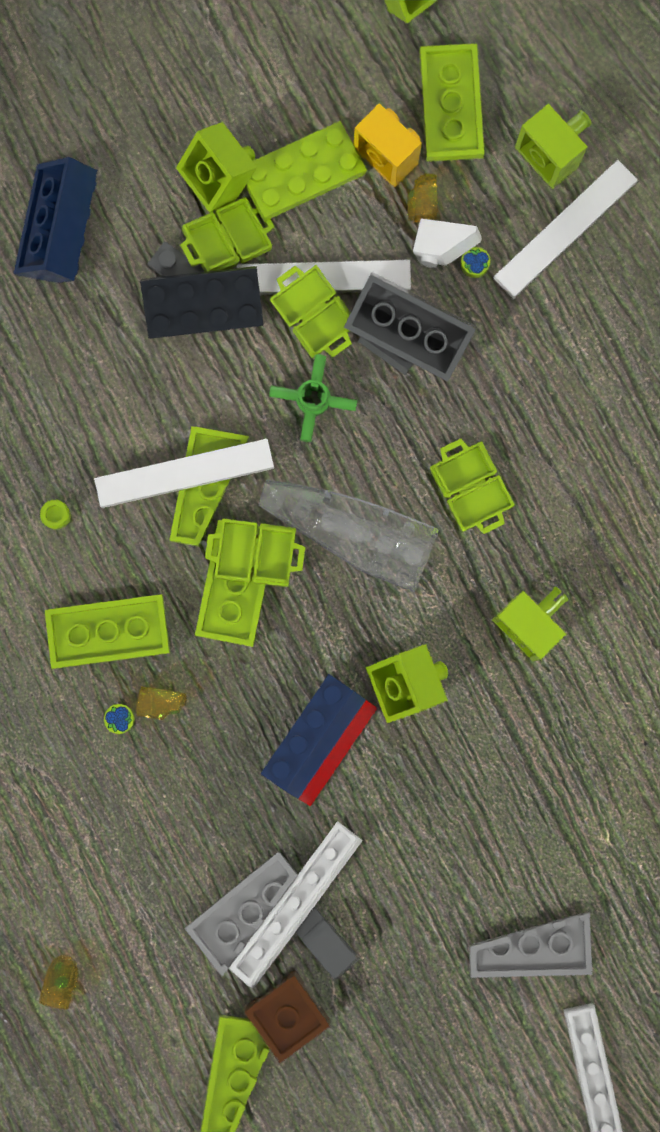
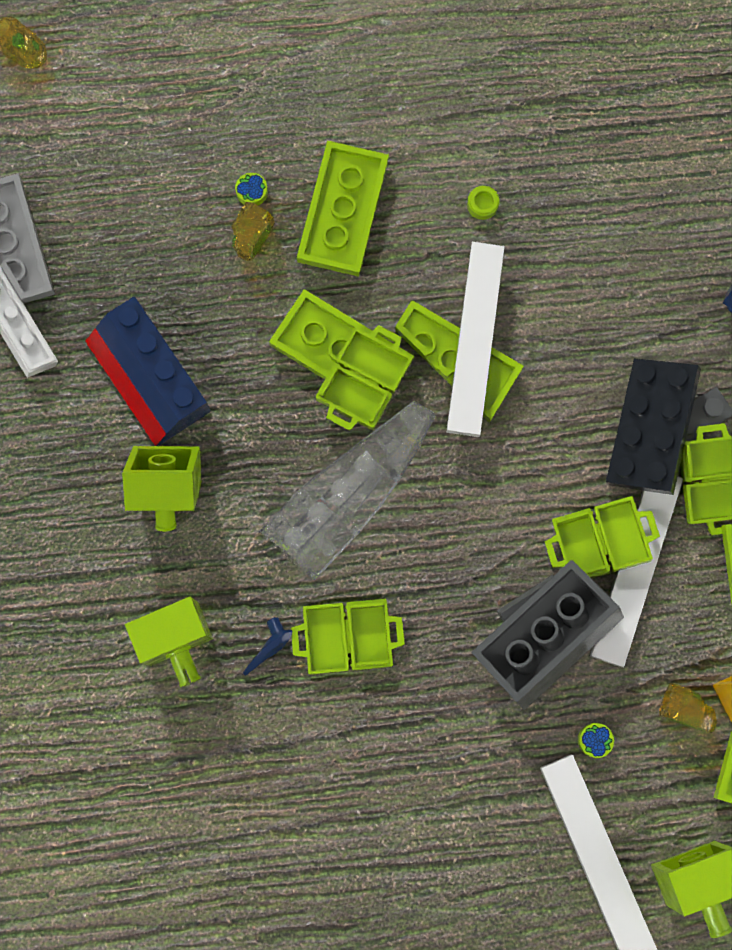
camera: 105 degrees right, 5 degrees down
bright green bar [269,354,357,442] -> none
white slope [413,219,482,267] -> none
none -> dark blue bar [243,617,293,676]

